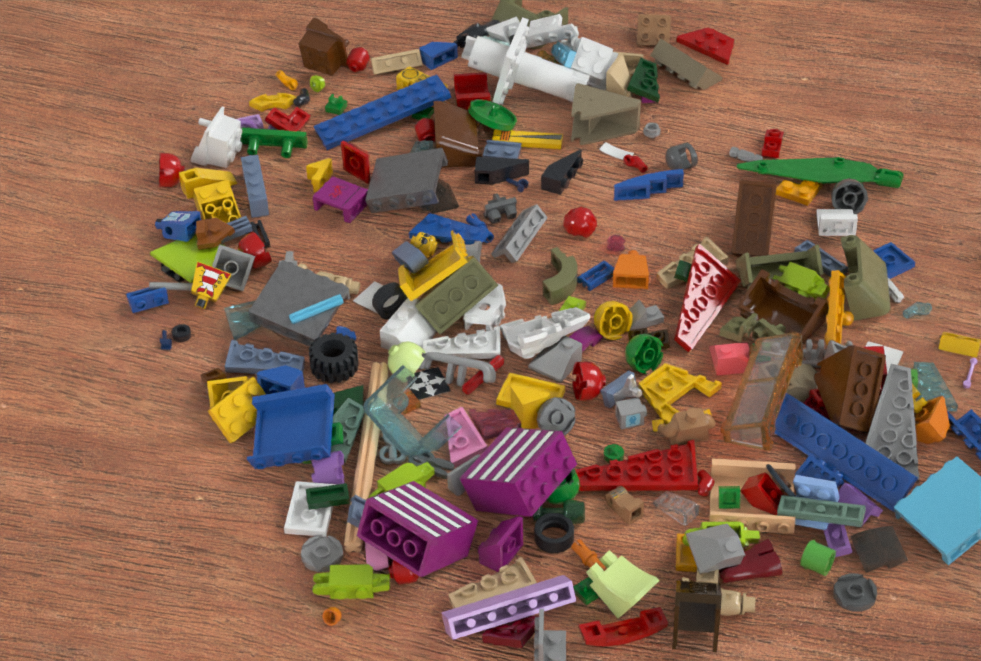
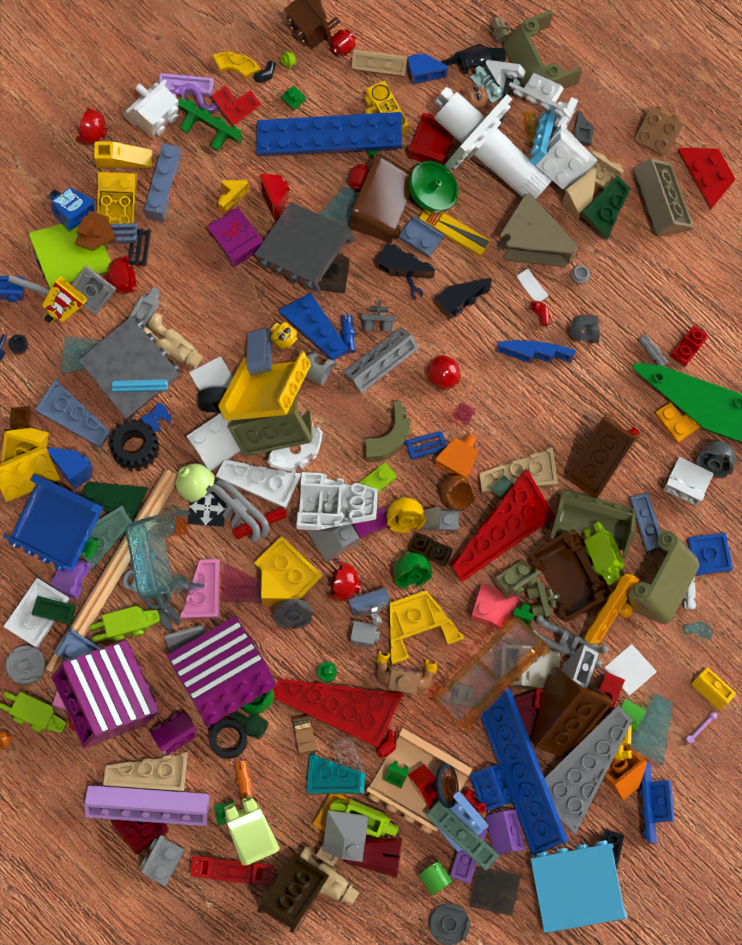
camera: 20 degrees right, 30 degrees up
light orange arm [275,70,298,90] -> none
none -> teal wing [307,753,365,795]
none -> dark orange hair [441,475,476,511]
none -> dark tan piece [491,17,509,43]

